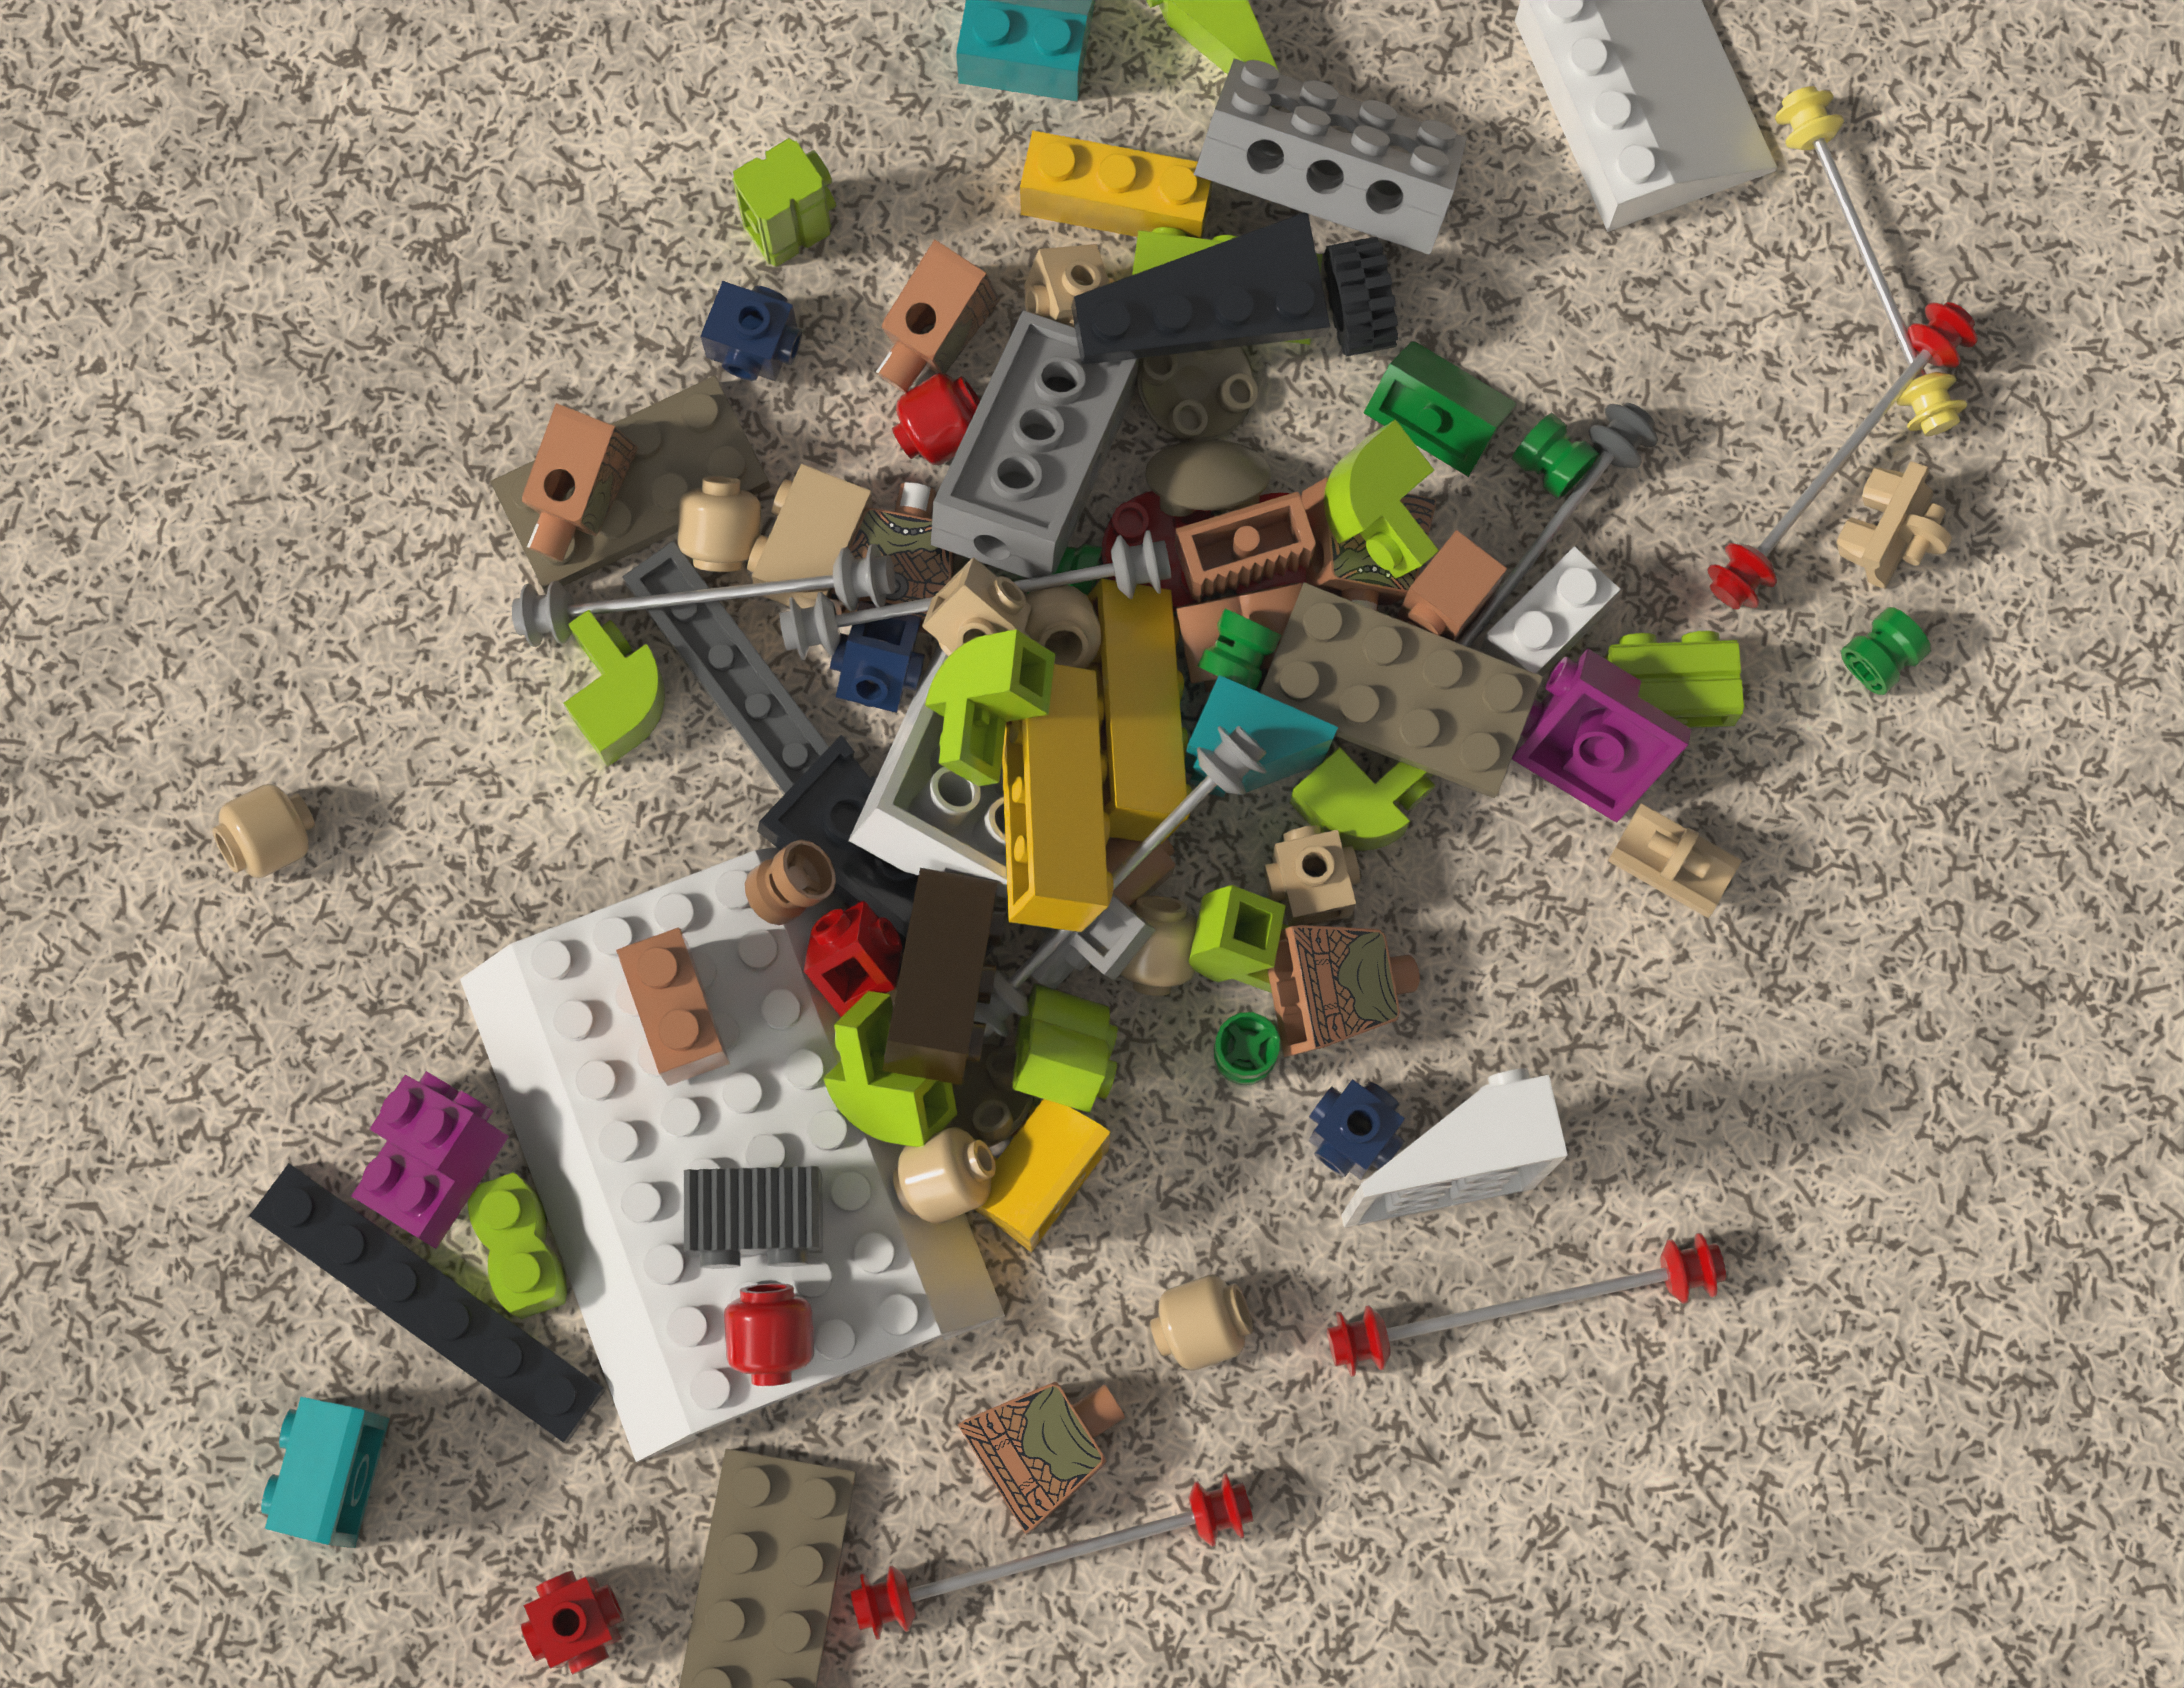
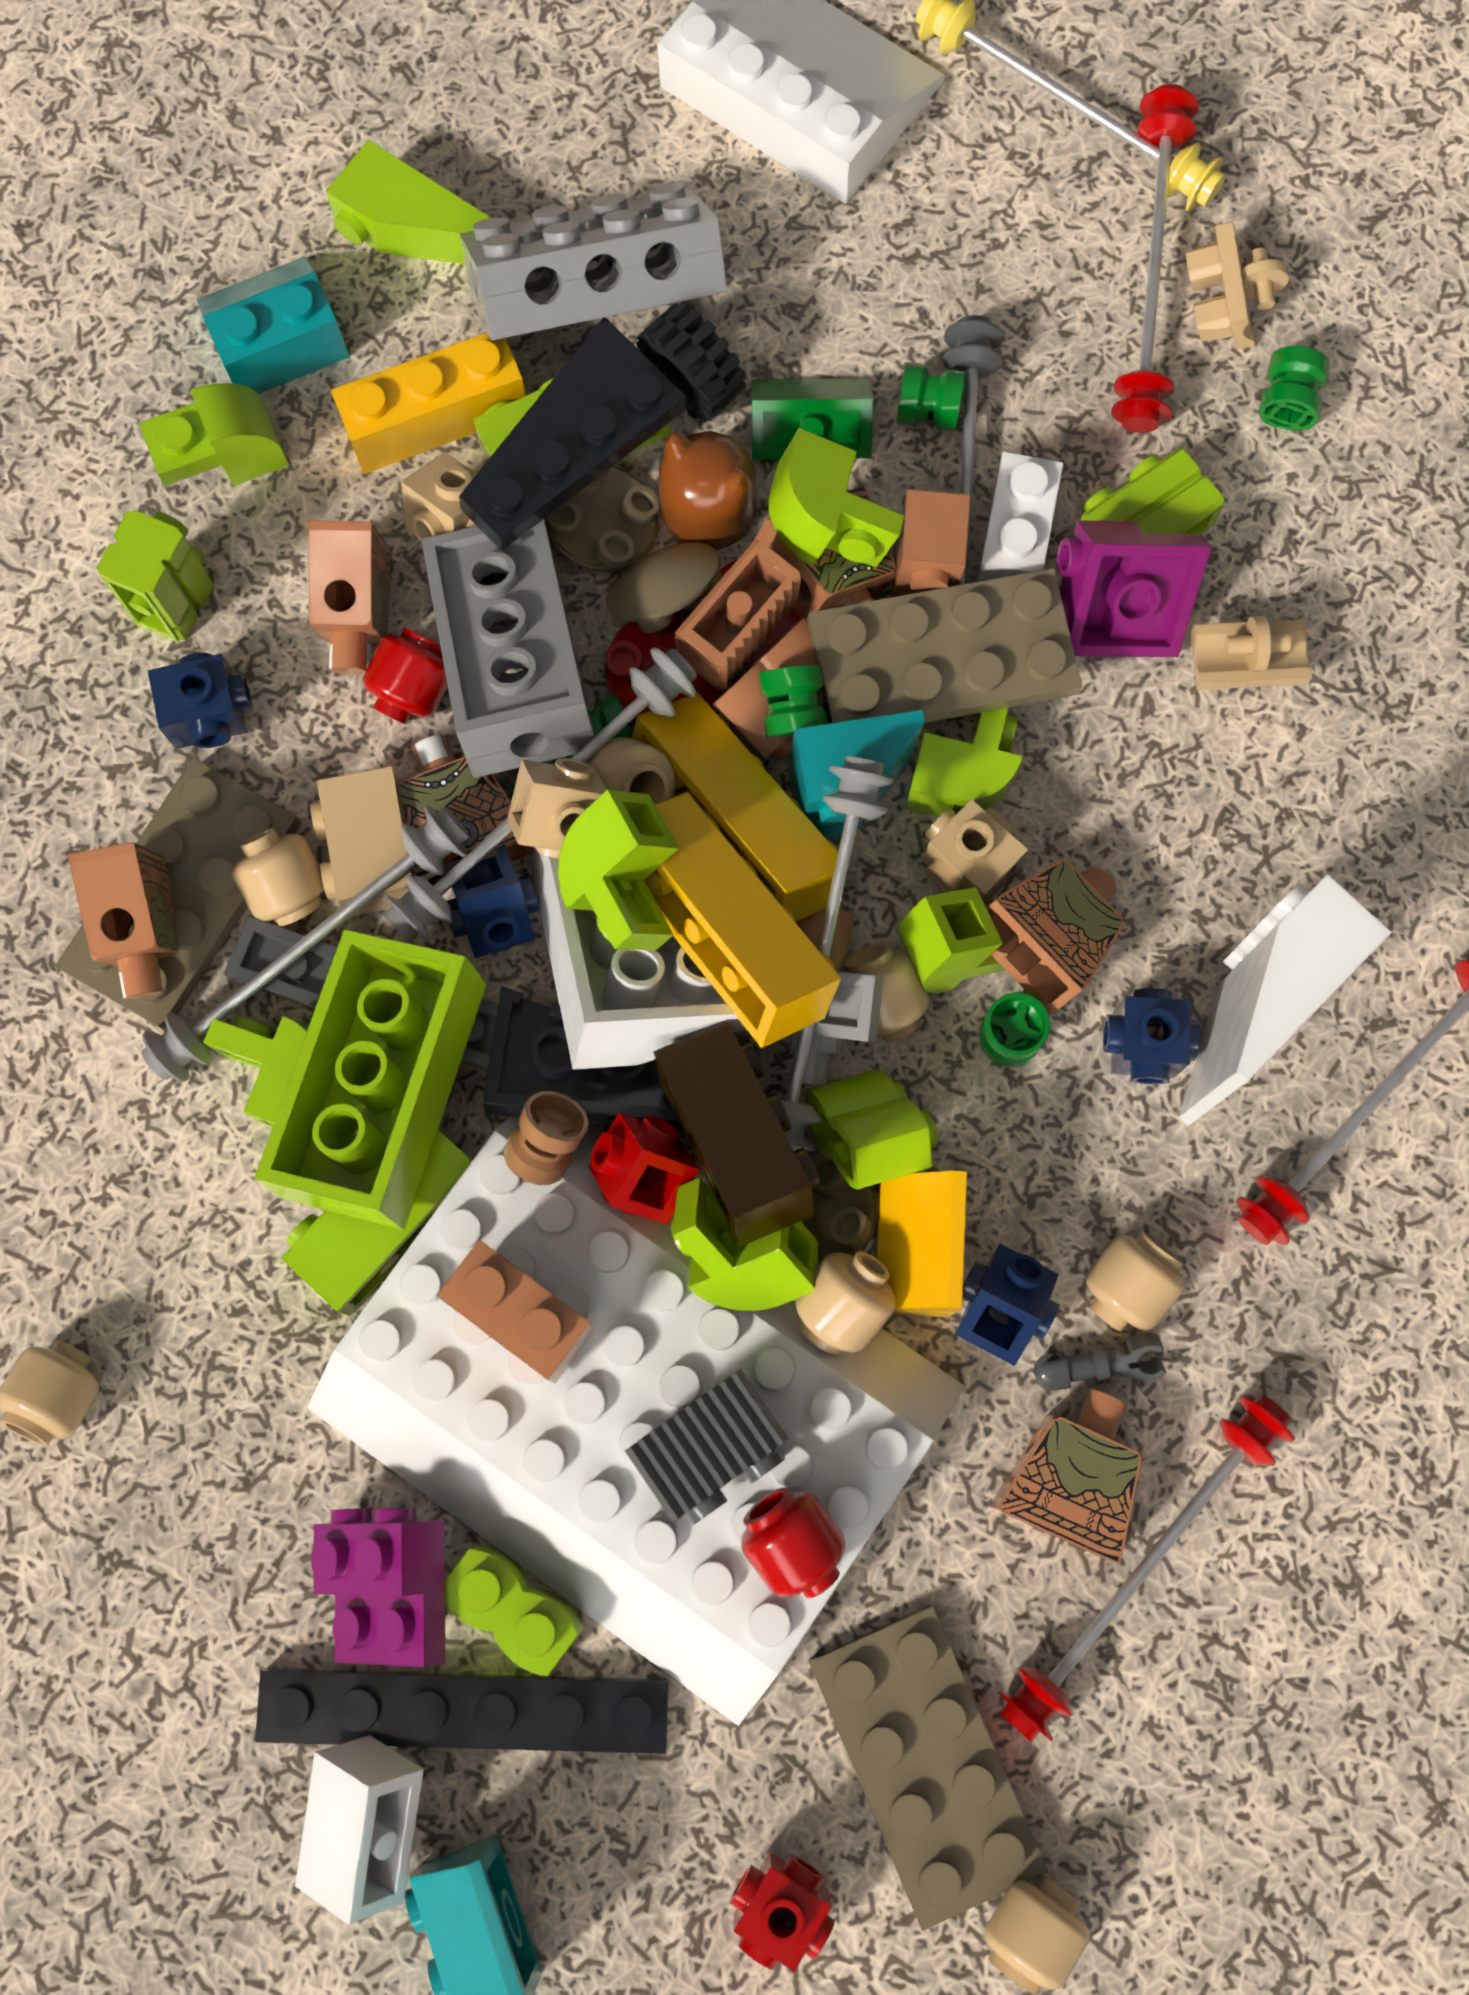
camera: 30 degrees left, 0 degrees up
none -> lime brick [139,383,289,486]
none -> lime brick [254,929,487,1230]
none -> lime brick [280,1130,472,1316]
none -> white brick [295,1735,424,1925]
none -> dark orange piece [659,431,757,550]
none -> dark blue brick [955,1244,1060,1366]
none -> dark grey piece [1033,1333,1167,1391]

